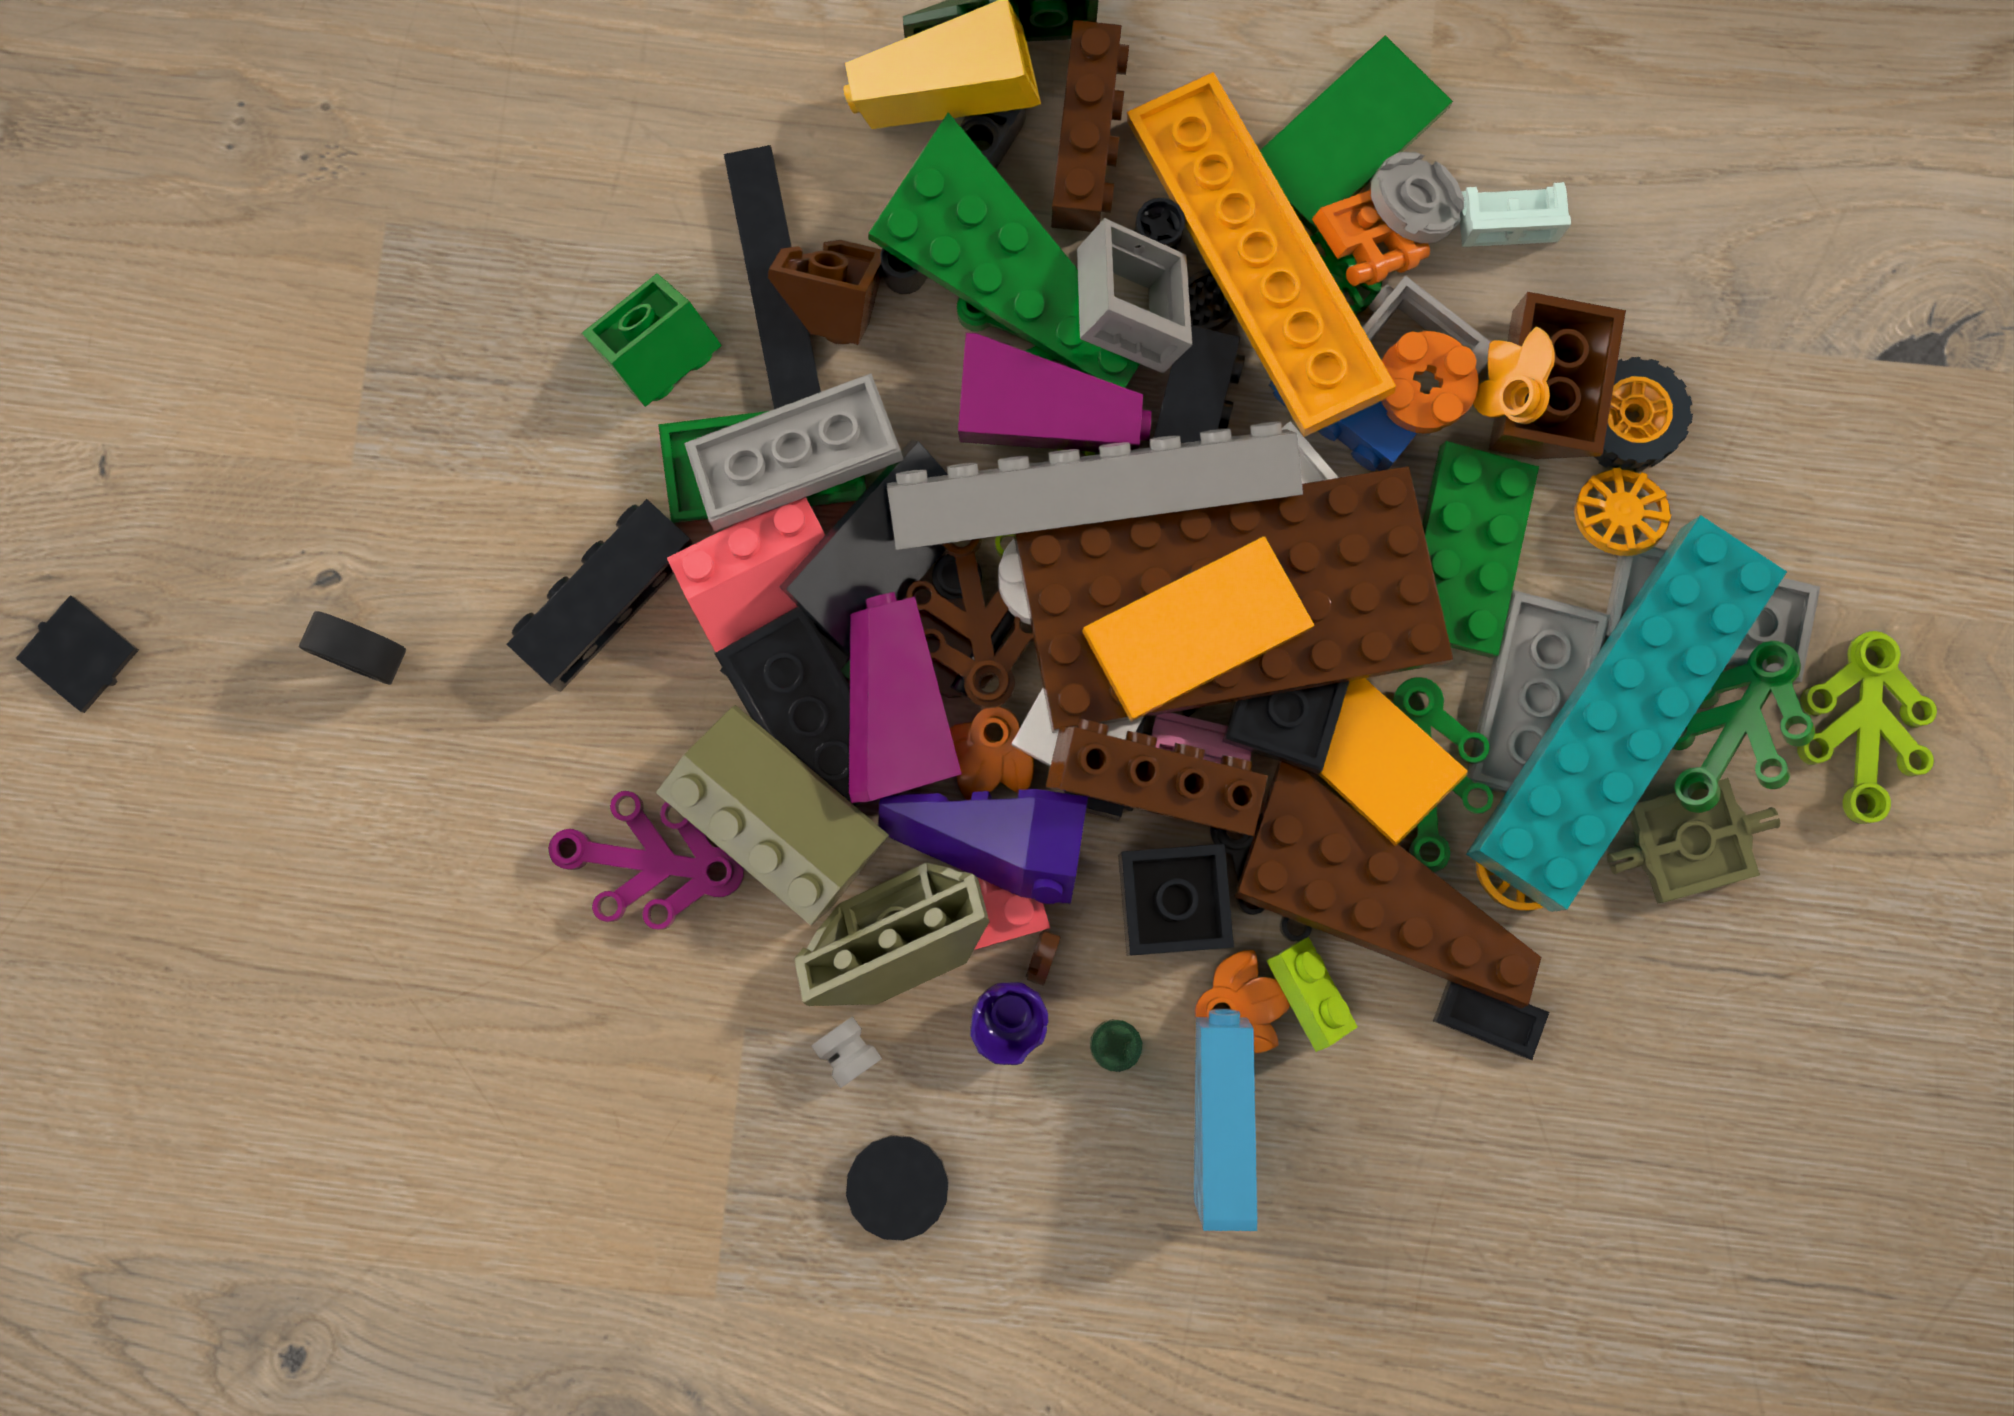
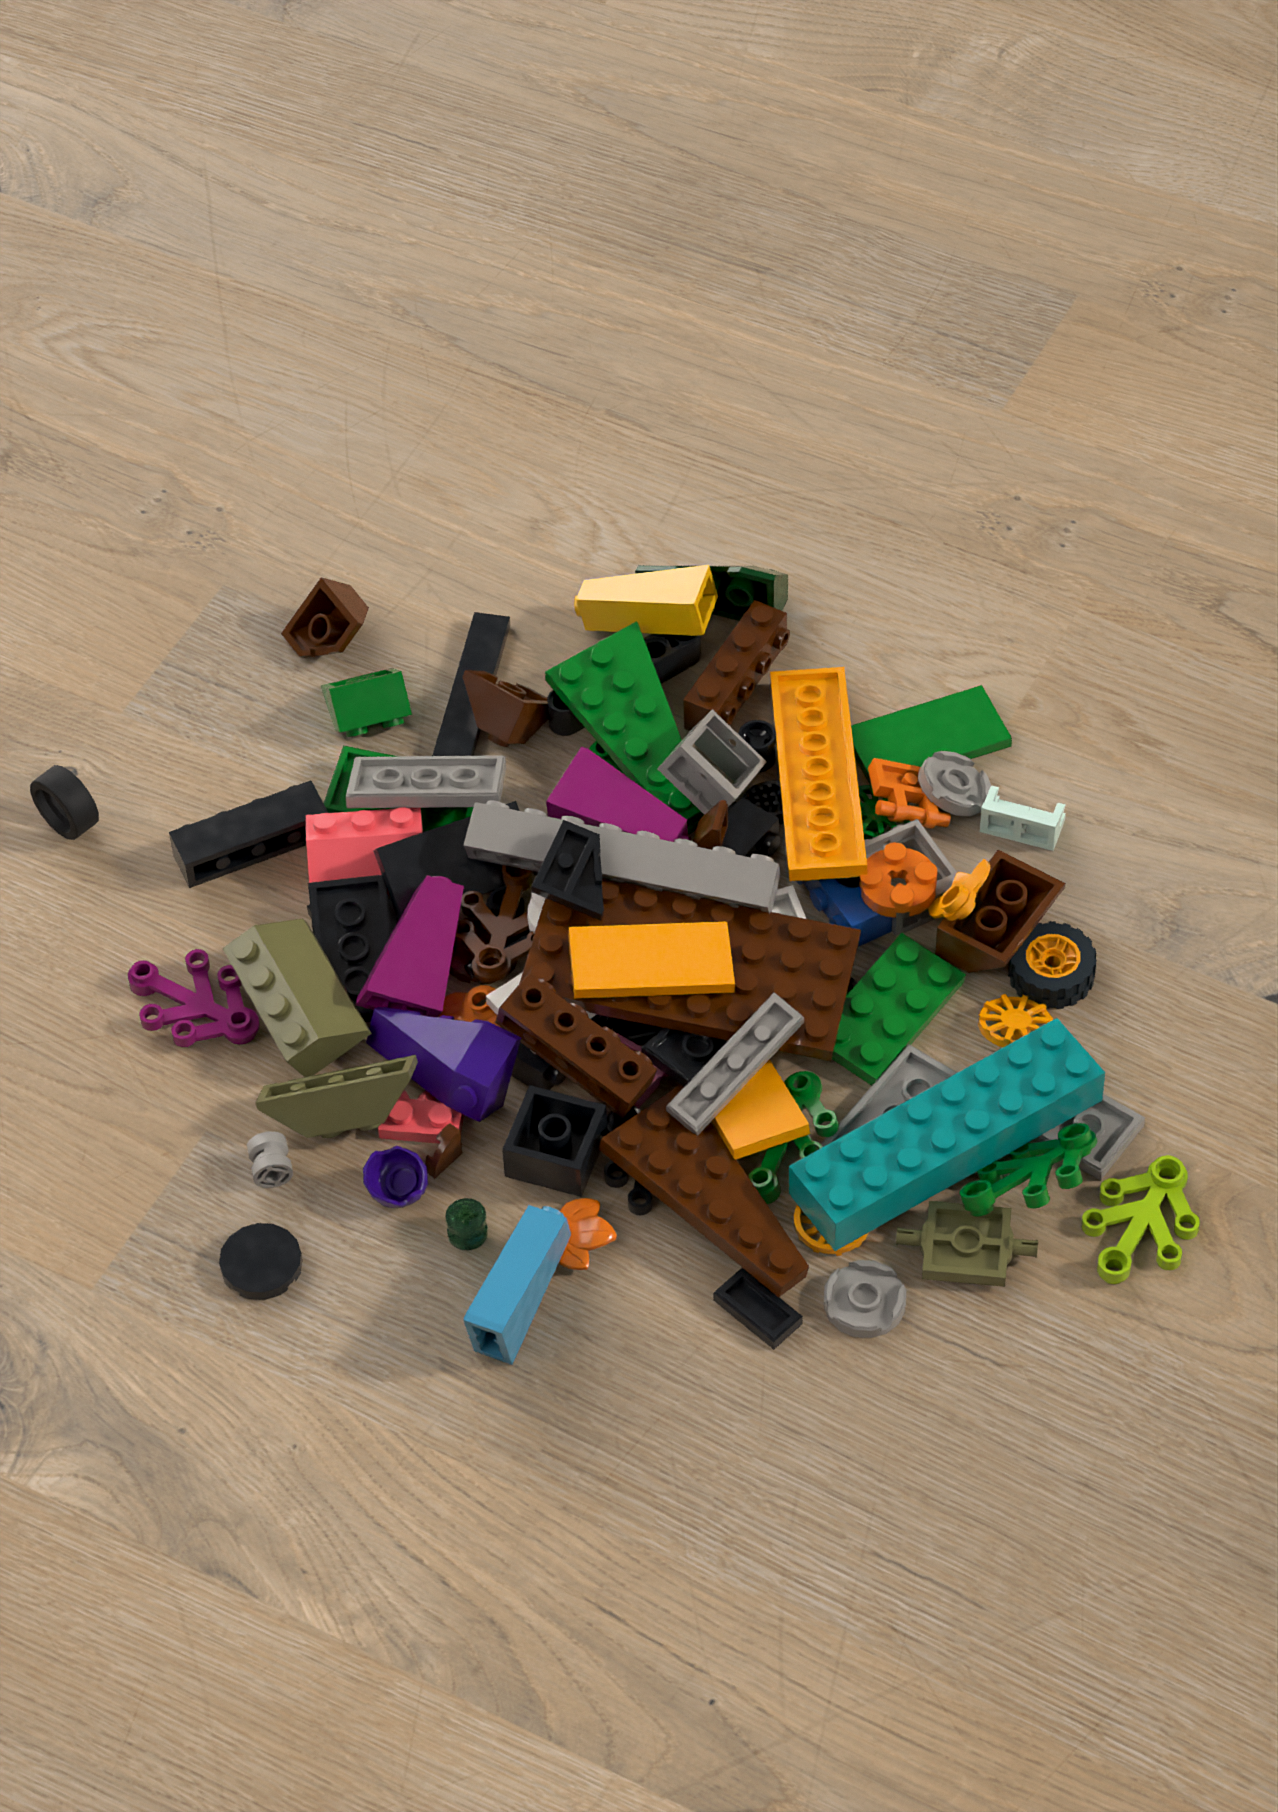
camera: 25 degrees right, 30 degrees down
lime plate [1266,937,1358,1052] -> none
none -> reddish brown slope [281,577,369,658]
none -> black wing [531,820,604,921]
none -> light grey tile [666,993,804,1136]
none -> reddish brown slope [693,800,728,850]
none -> light grey tile [824,1260,906,1338]

